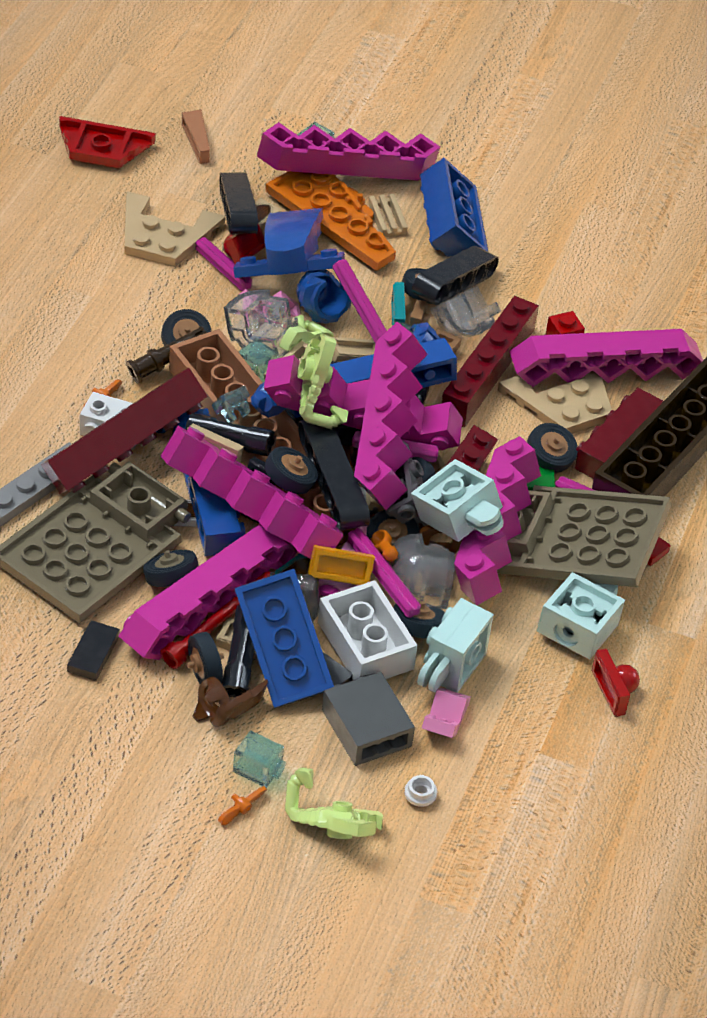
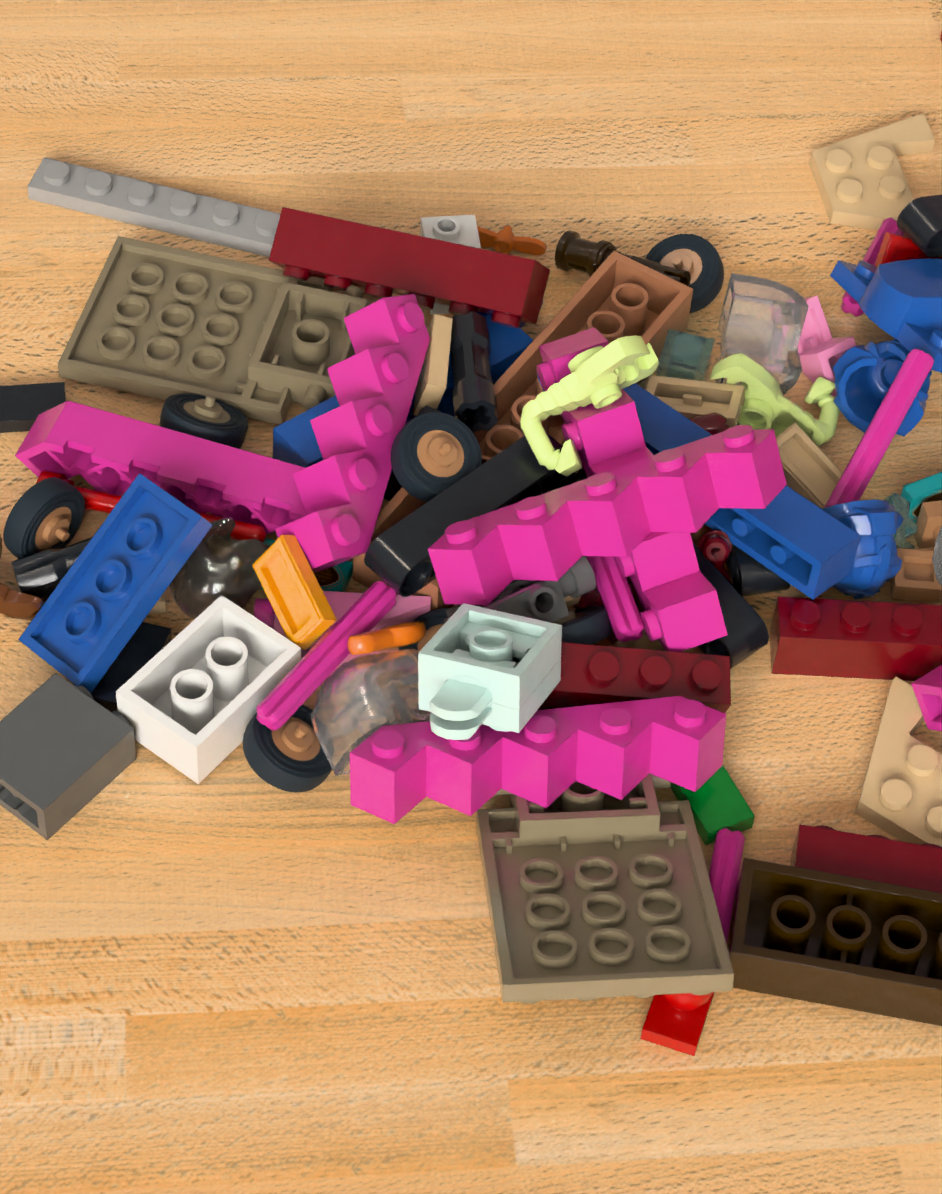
camera: 65 degrees right, 5 degrees up
clear light blue tile [212,386,250,423] -> none
light aqua brick [417,598,494,693] -> none
bright pink slope [422,688,471,738] -> none
black wheel [527,423,578,473] -> none
light aqua brick [537,572,625,660] -> none
red tile [591,648,640,717] -> none

